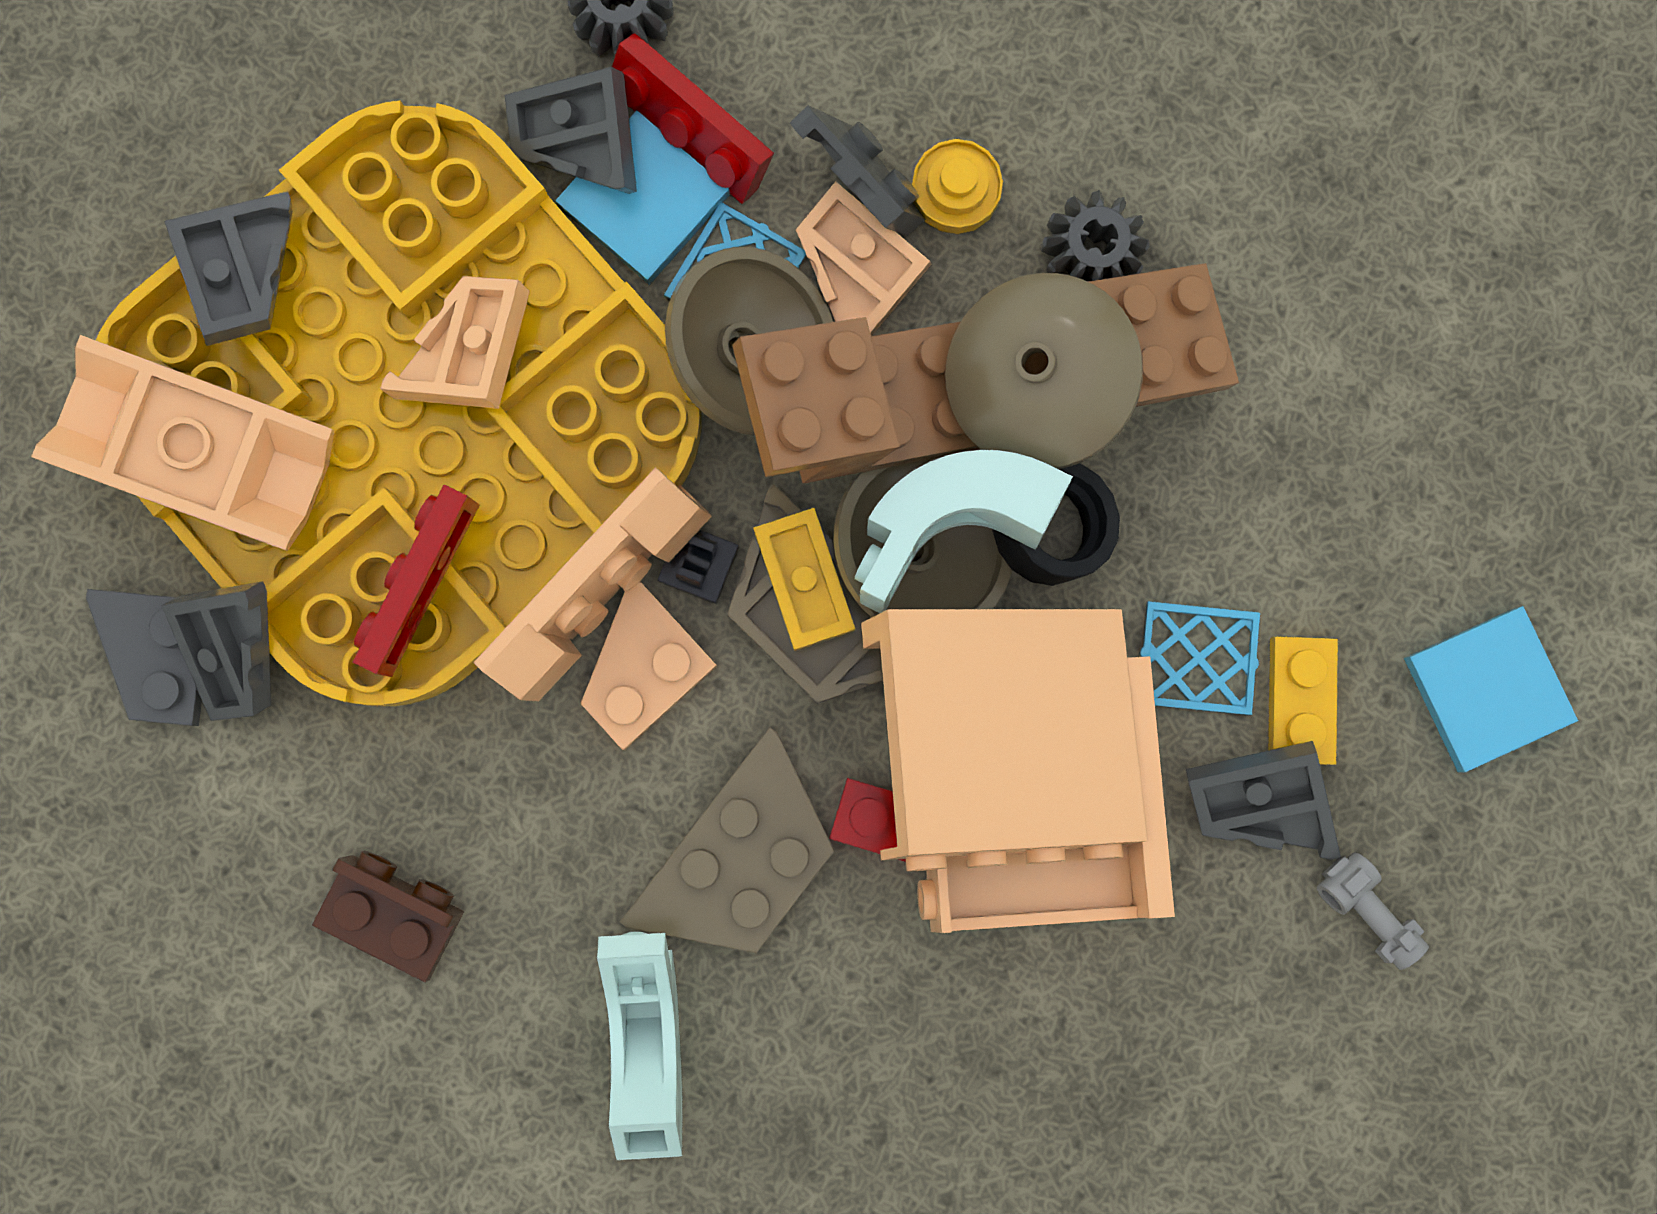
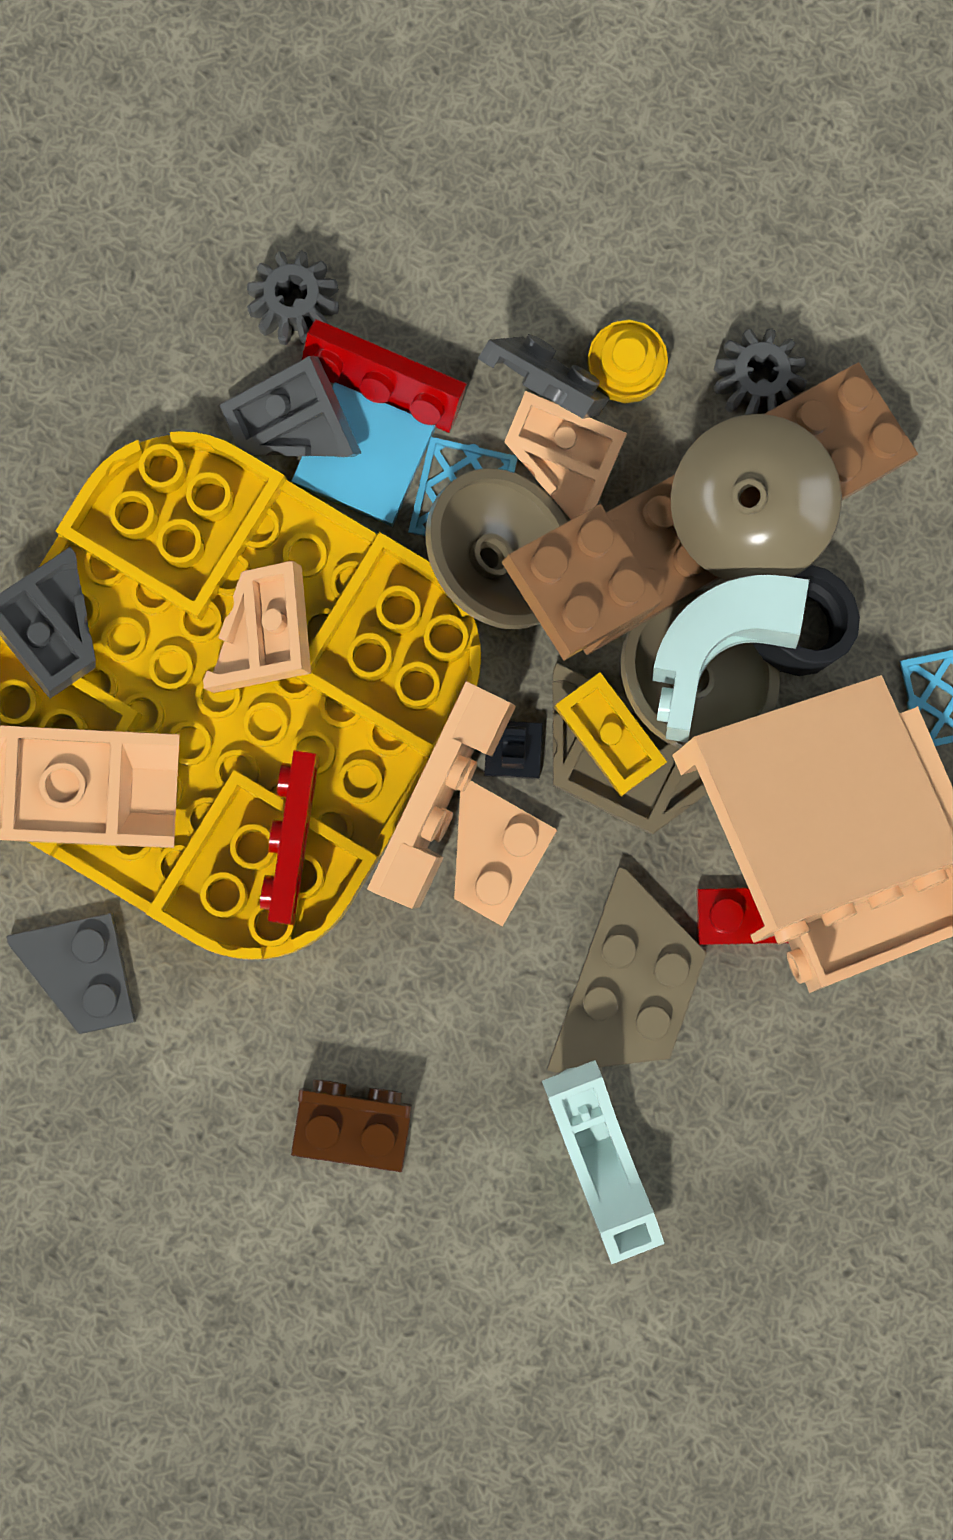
camera: 15 degrees left, 0 degrees up
dark grey wing [161,581,271,721] -> none

